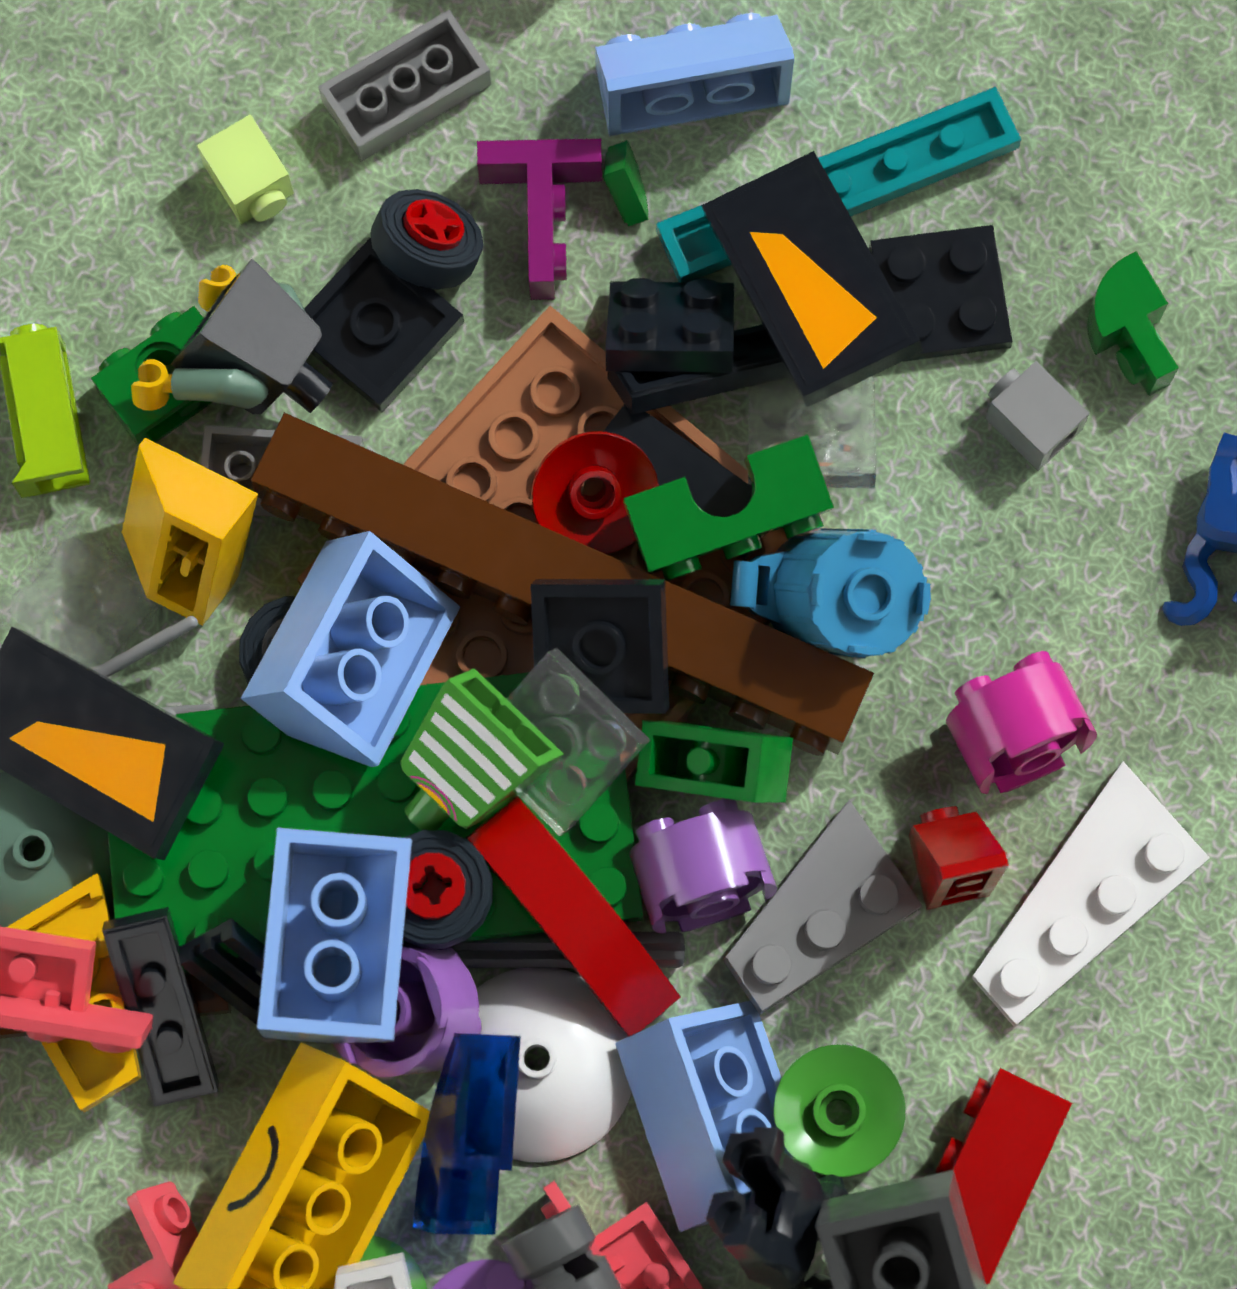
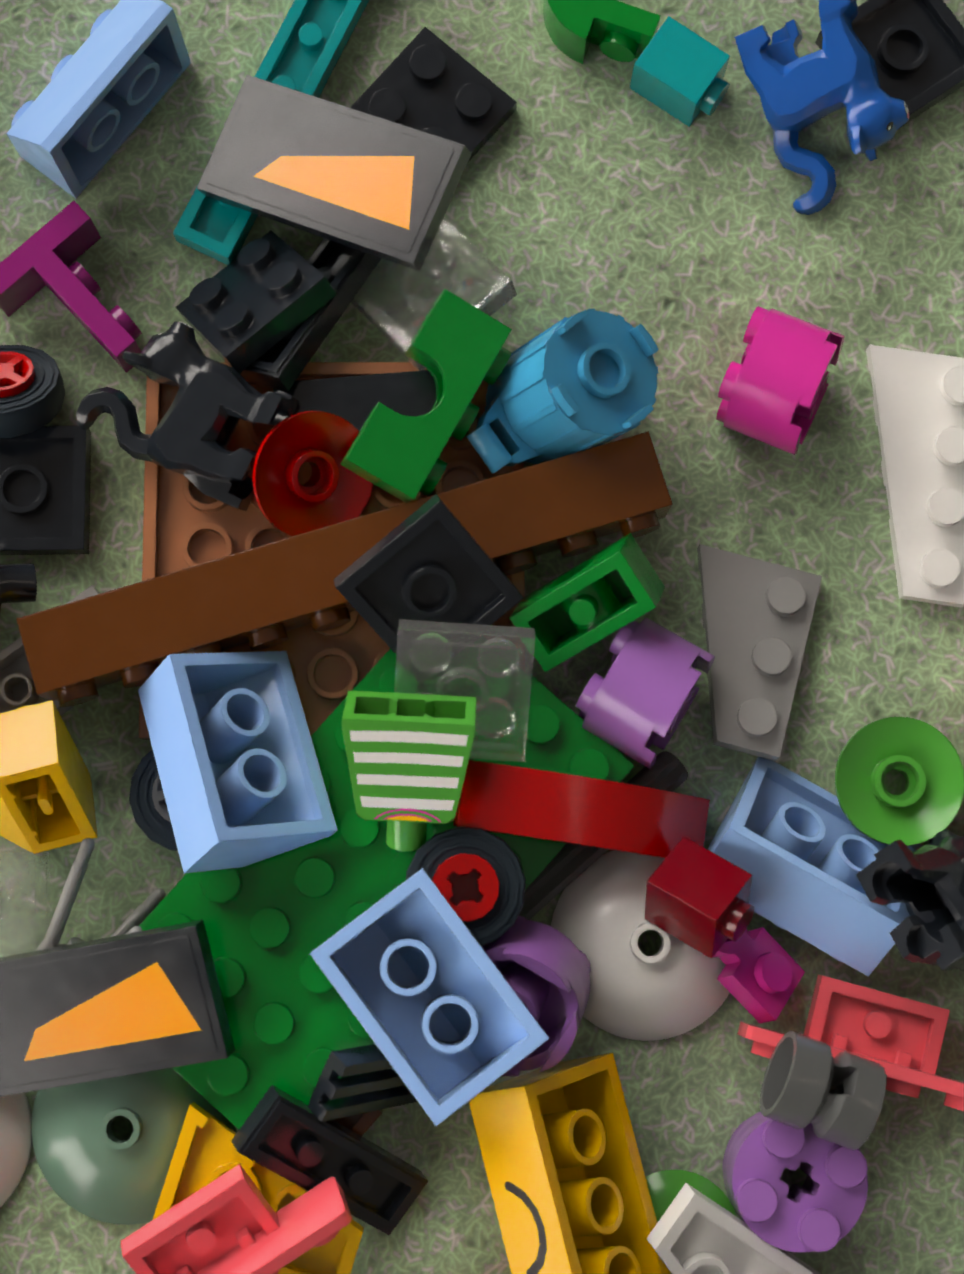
camera: 45 degrees left, 5 degrees up
clear blue slope [413,1033,521,1235] -> none
green tile [603,140,649,227] -> none
red slope [908,806,1009,910] -> none
light grey brick [985,361,1090,471] -> none
none -> black animal [76,321,299,511]
none -> teal brick [630,16,730,127]
none -> dark red brick [644,837,754,959]
none -> dark pink plate [702,927,805,1024]

